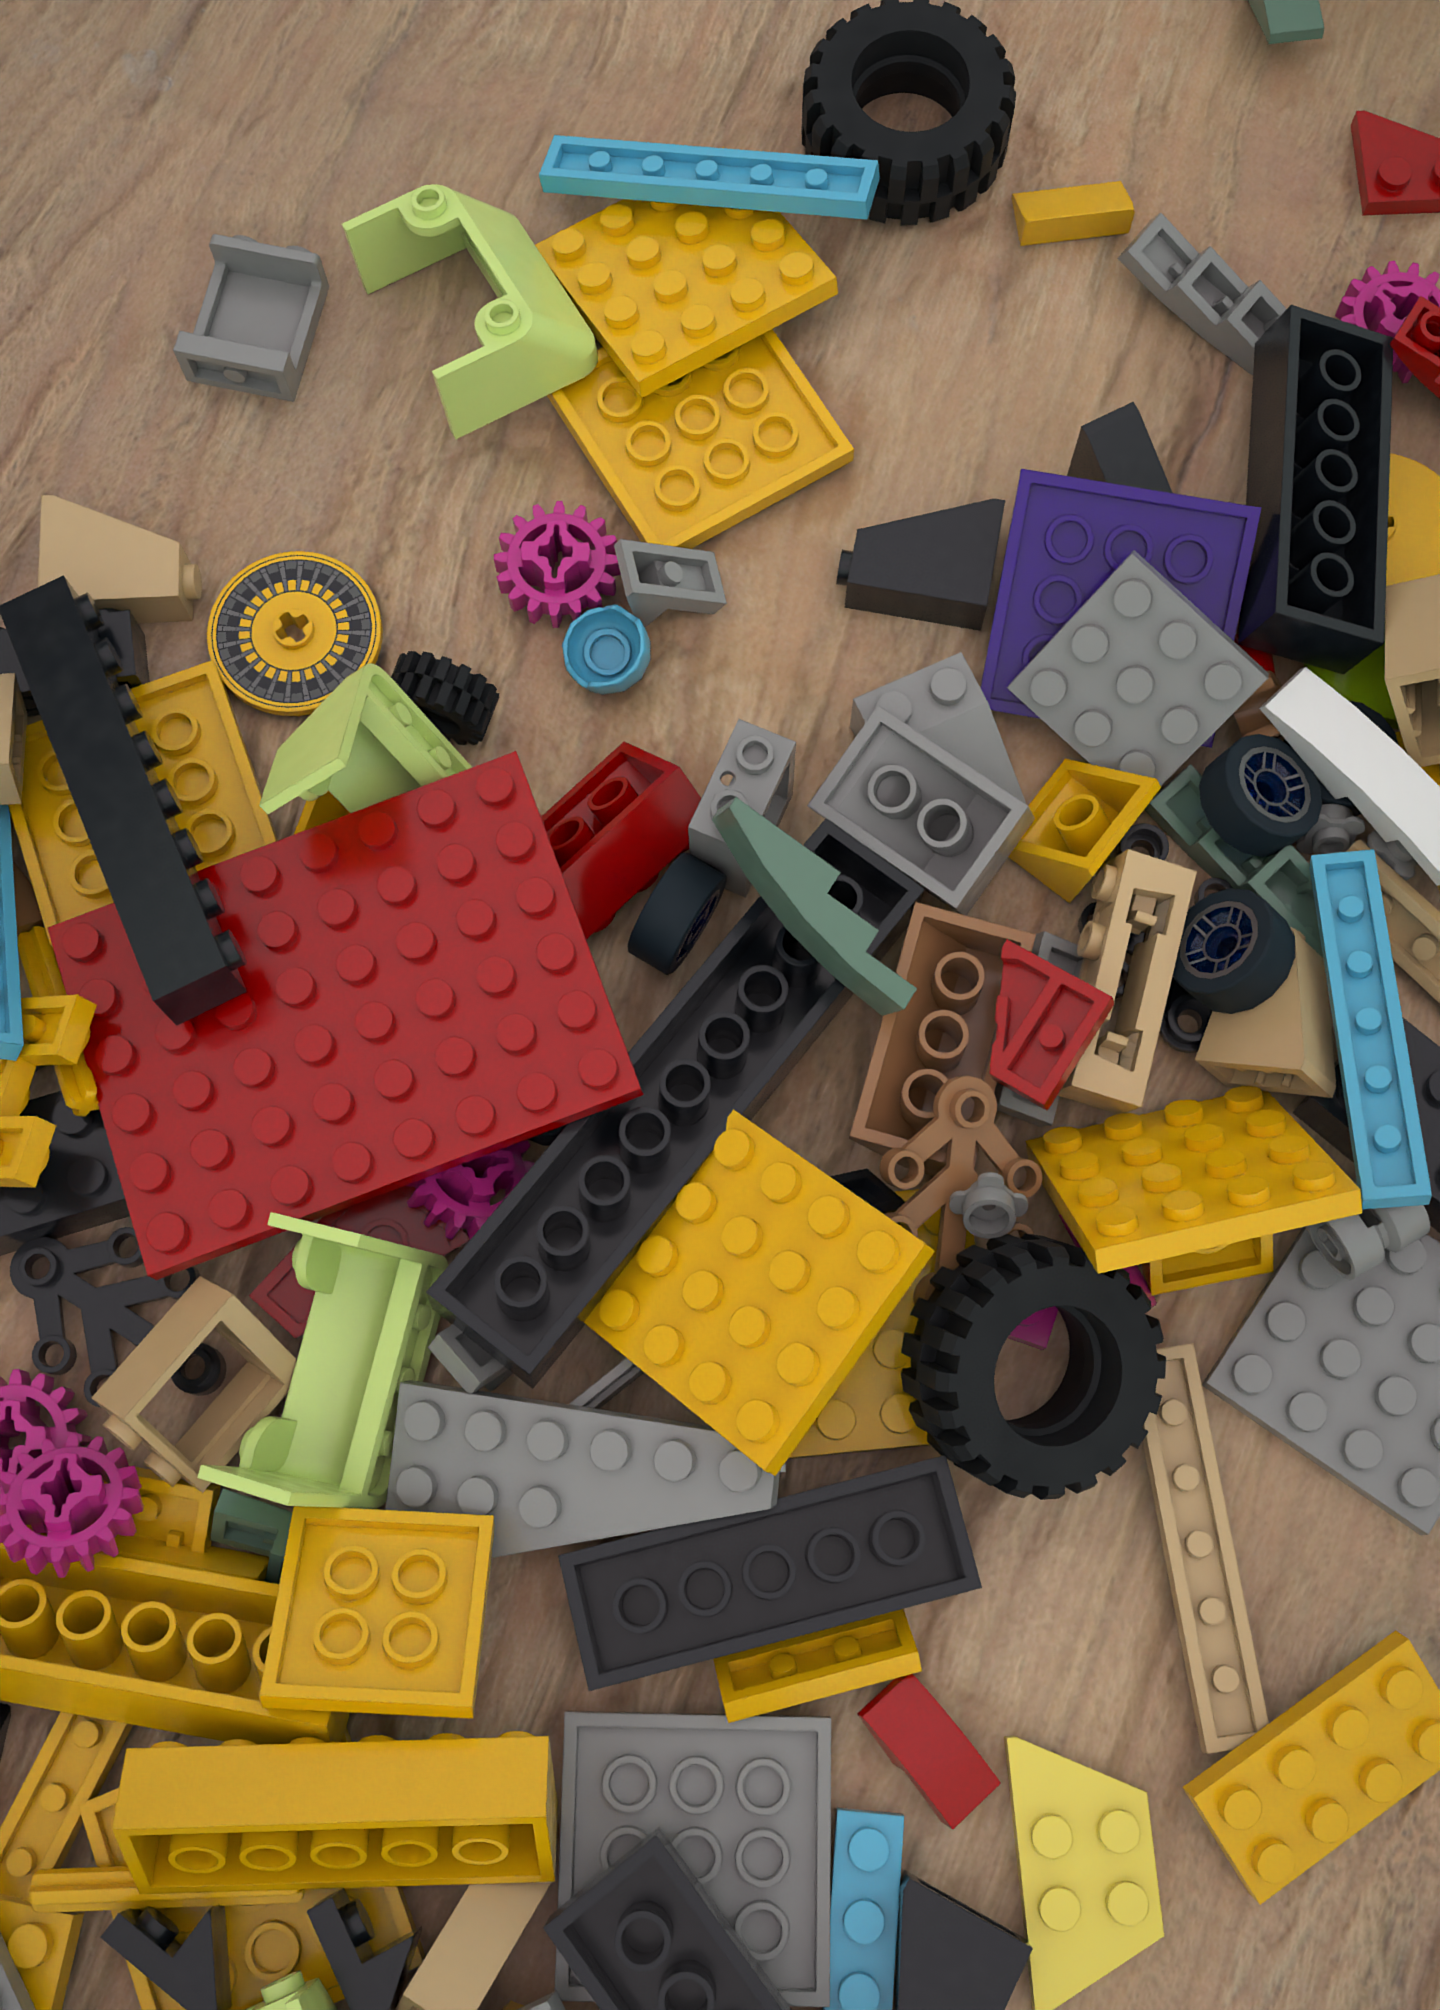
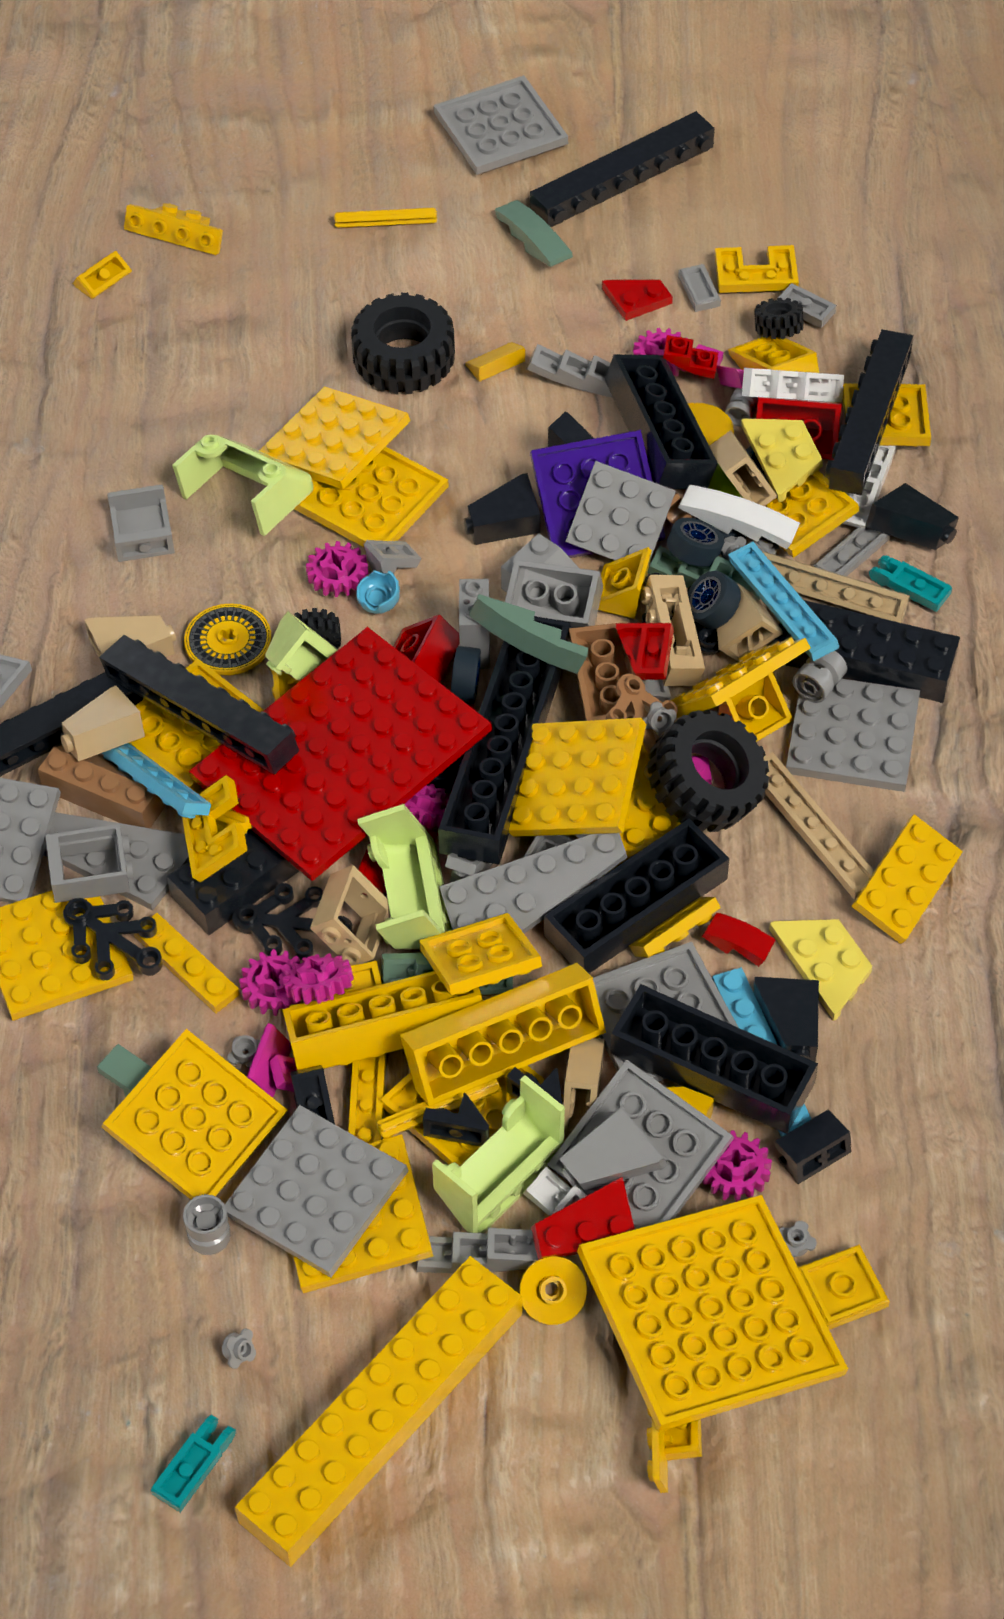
camera: 25 degrees left, 20 degrees down
medium azure plate [539,135,880,220] -> none

